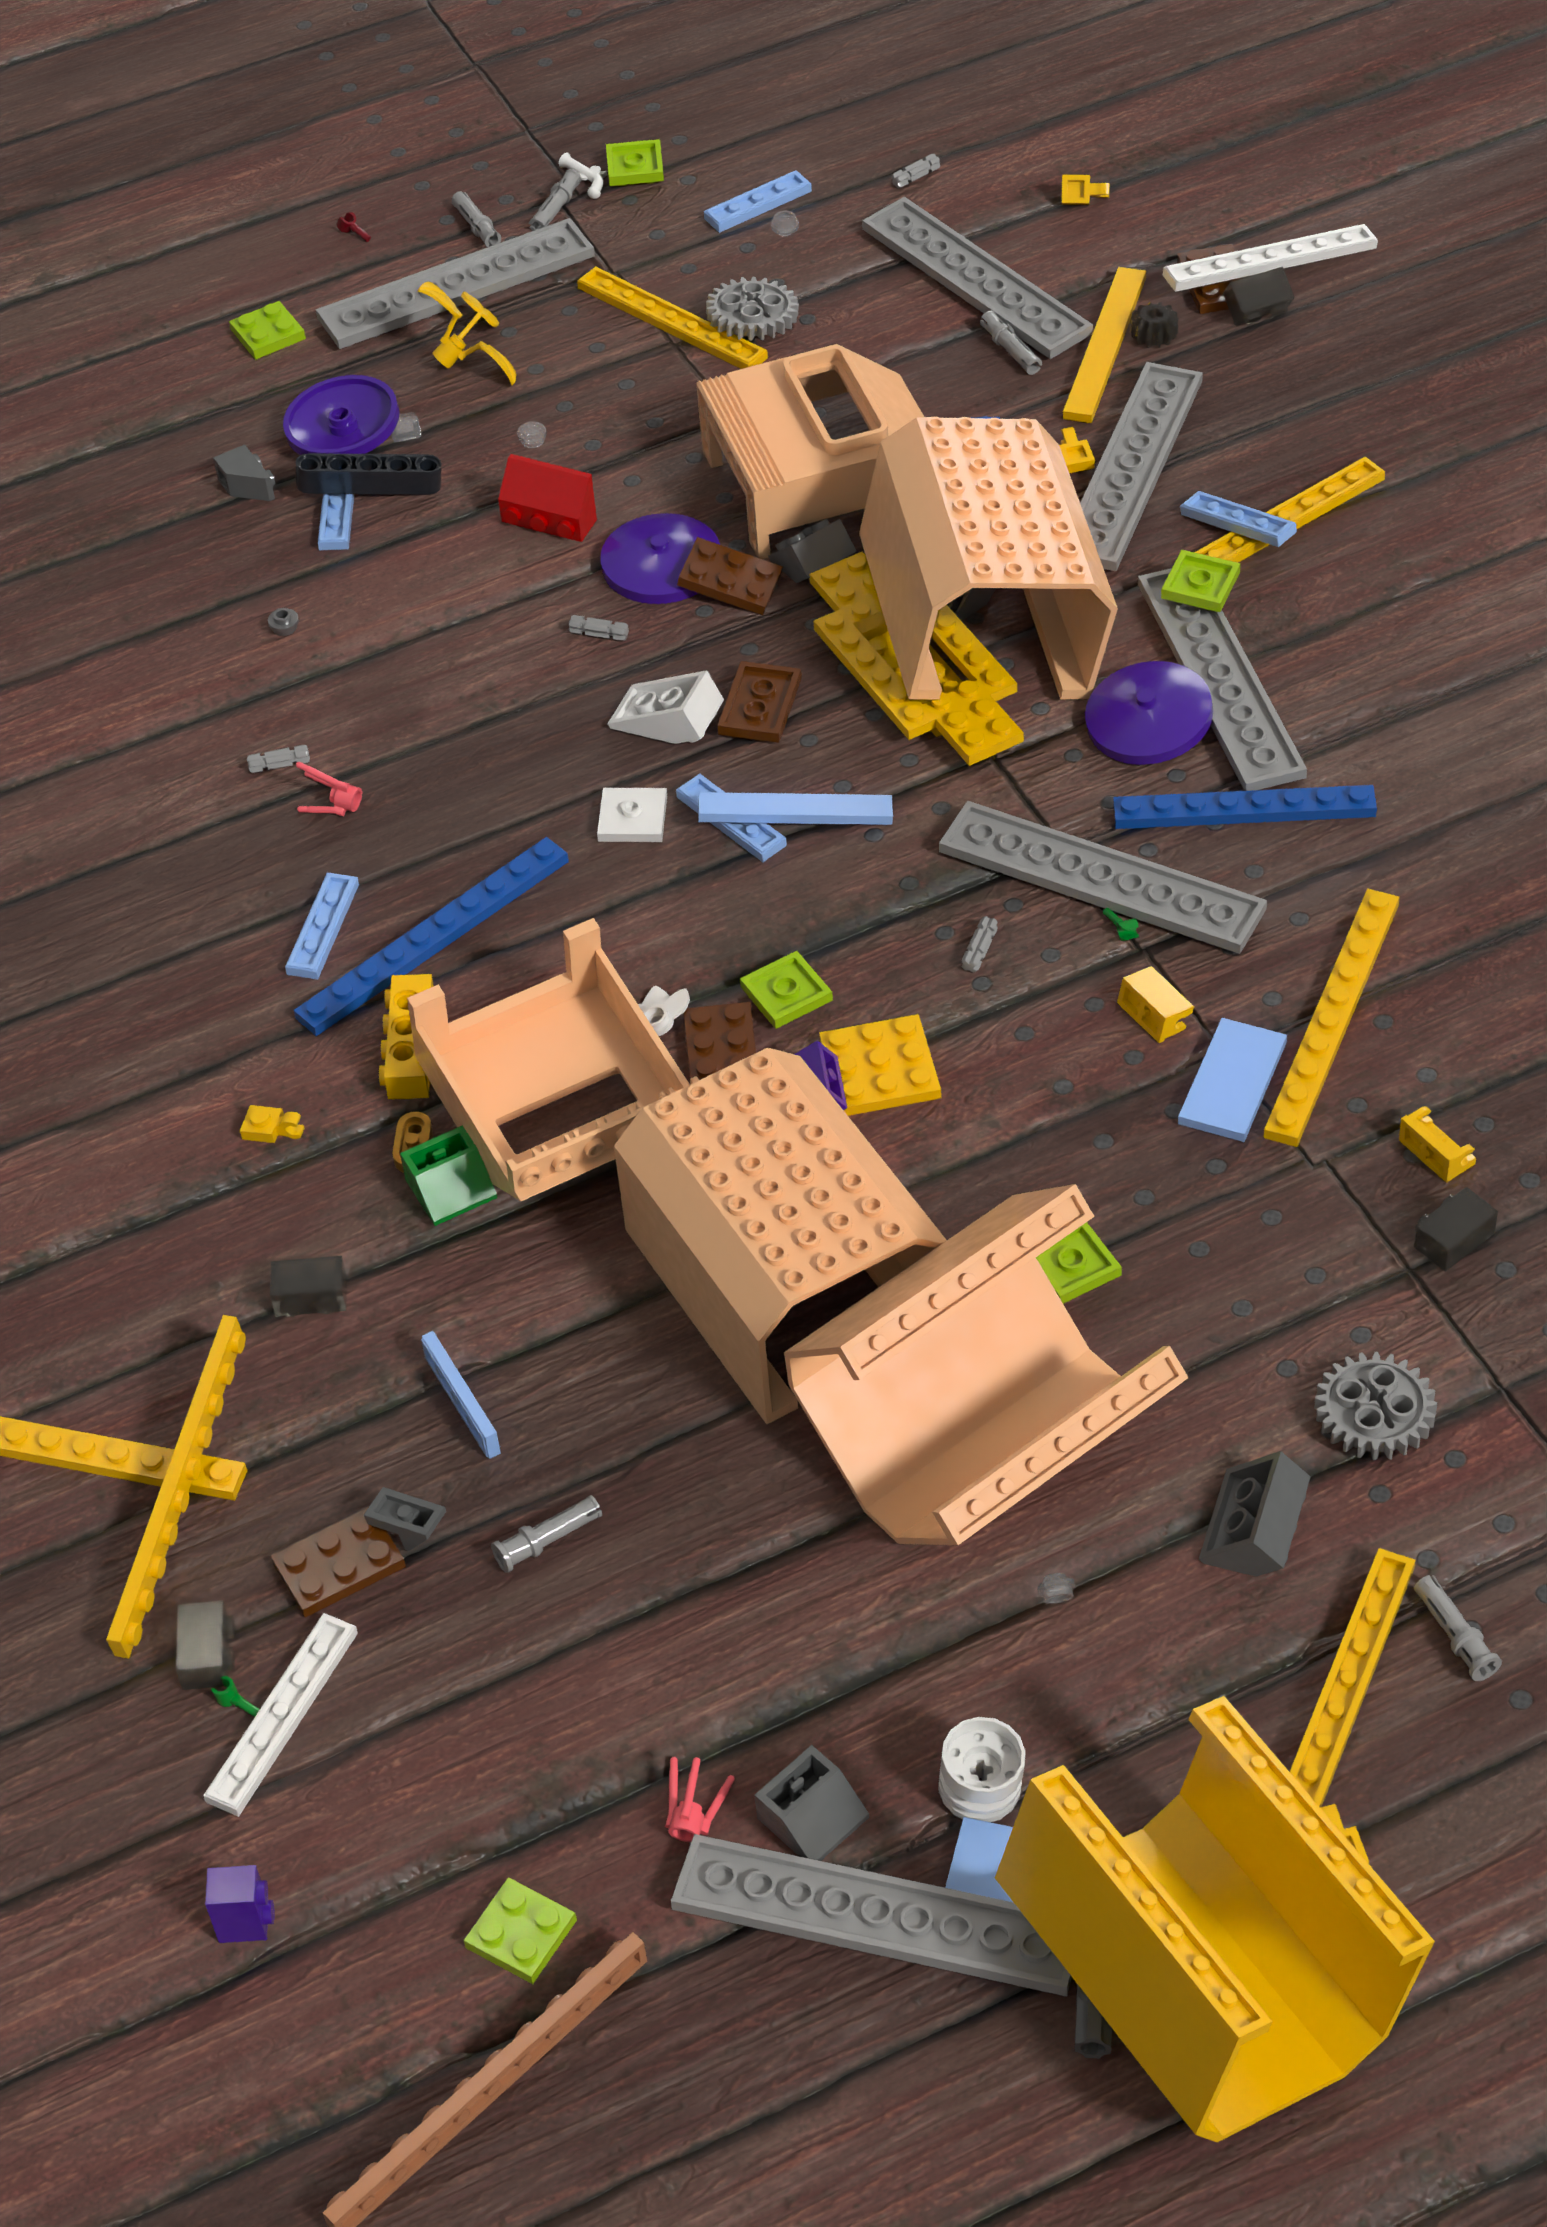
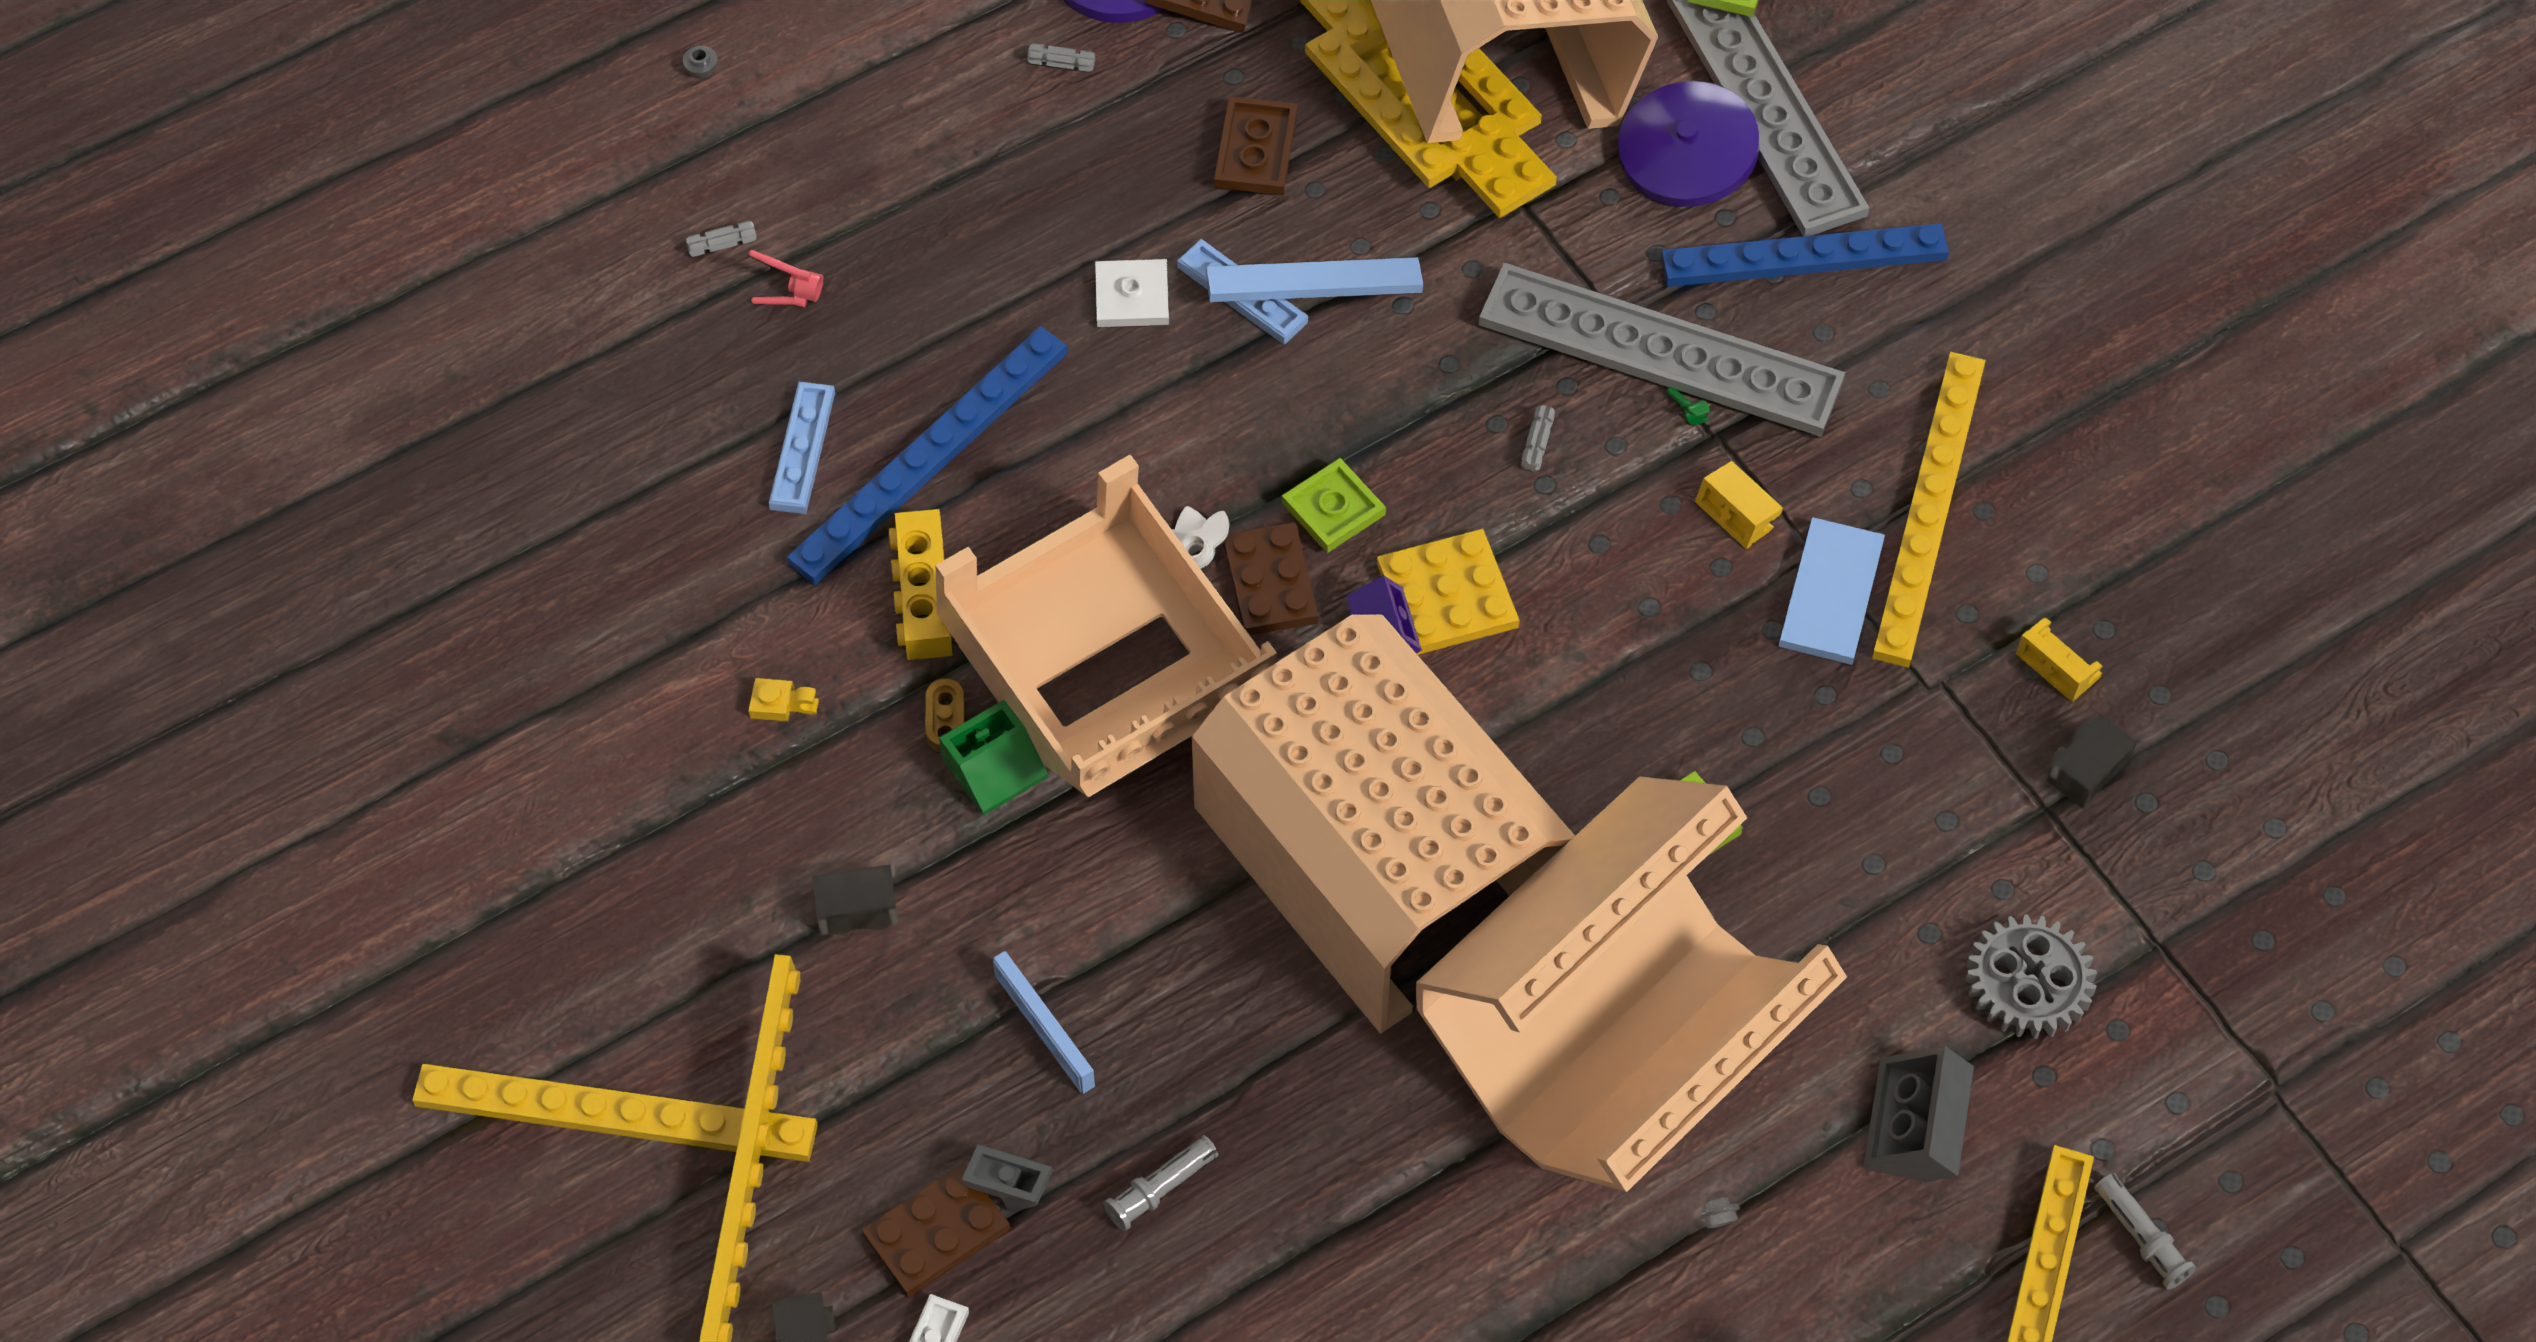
camera: 10 degrees left, 10 degrees up
white slope [608,670,724,744] -> none

